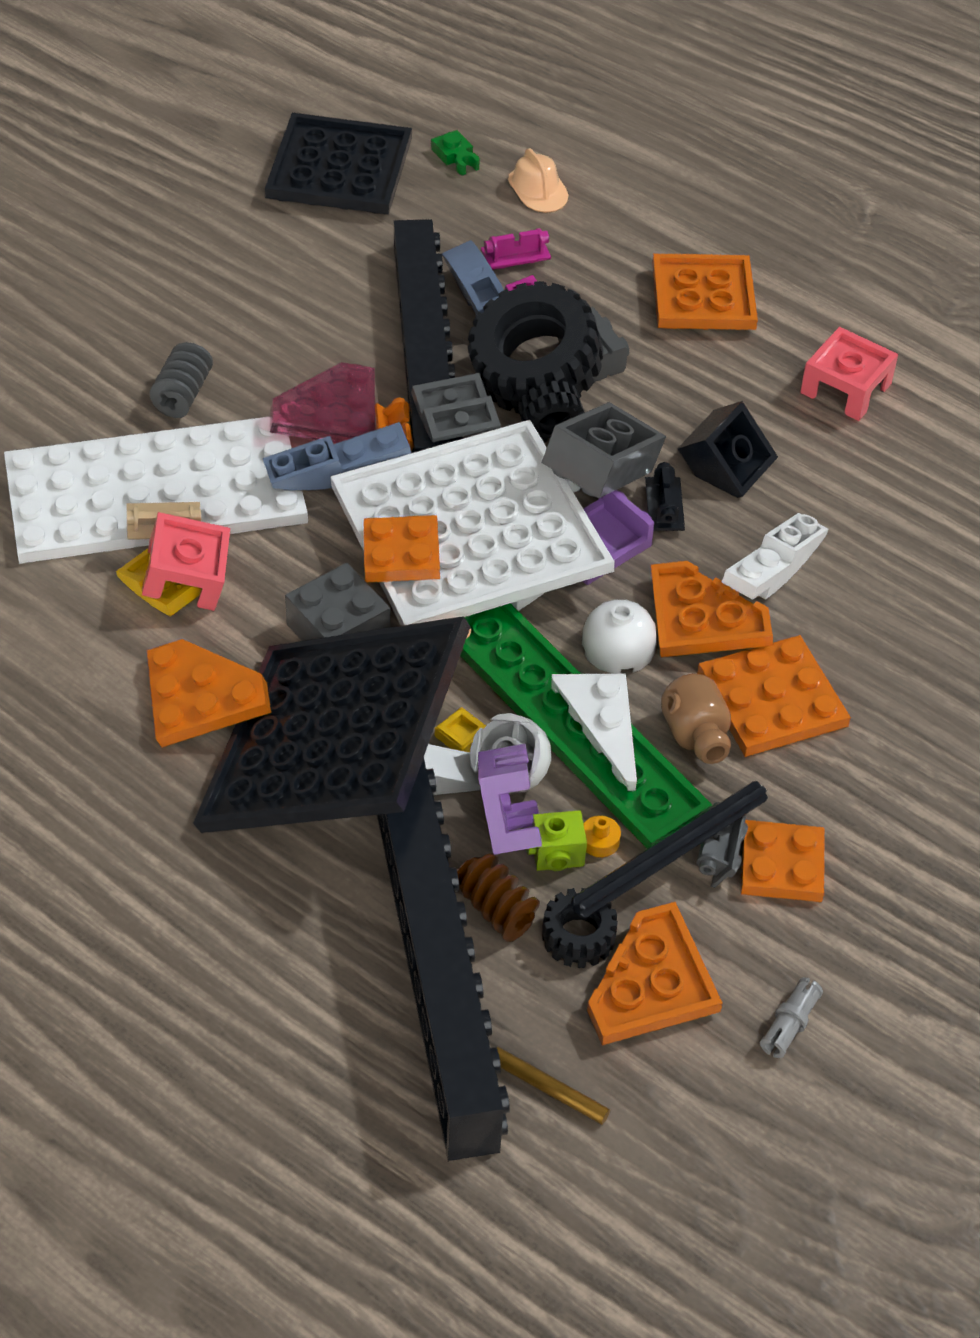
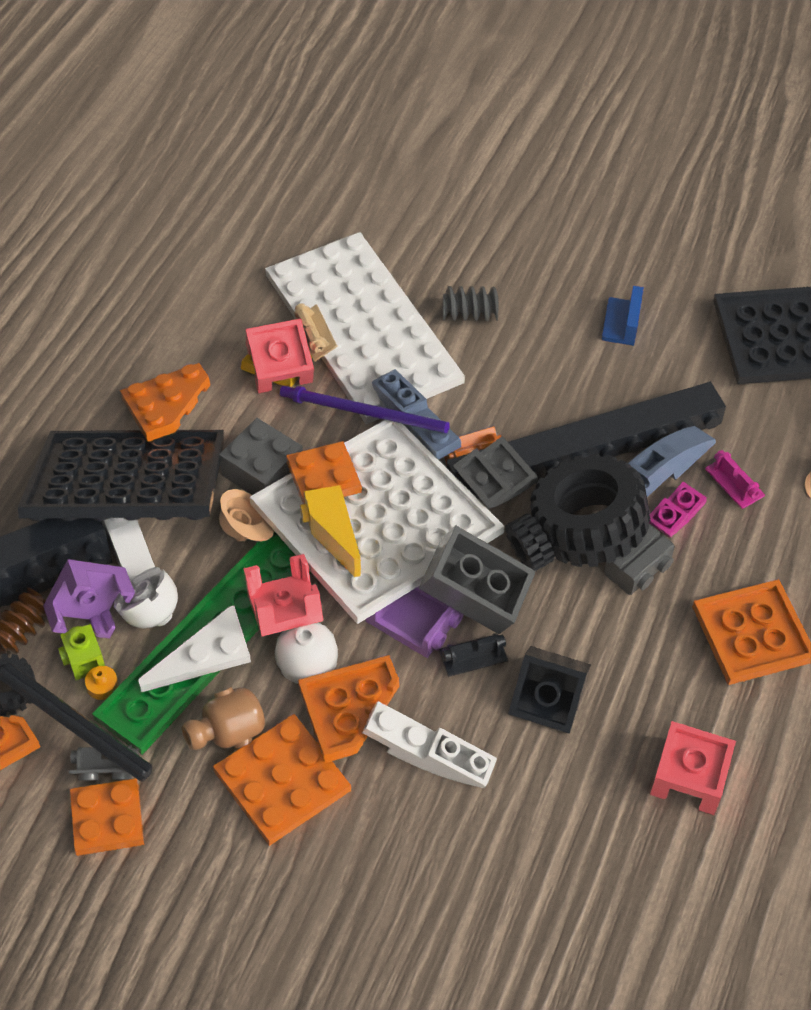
camera: 75 degrees right, 5 degrees up
clear pink plate [270,362,376,443] -> none
yellow tile [435,707,486,752] -> none
none -> coral panel [243,554,323,636]
none -> dark purple bar [280,385,450,433]
none -> yellow slope [300,485,361,577]
none -> blue panel [602,286,644,346]

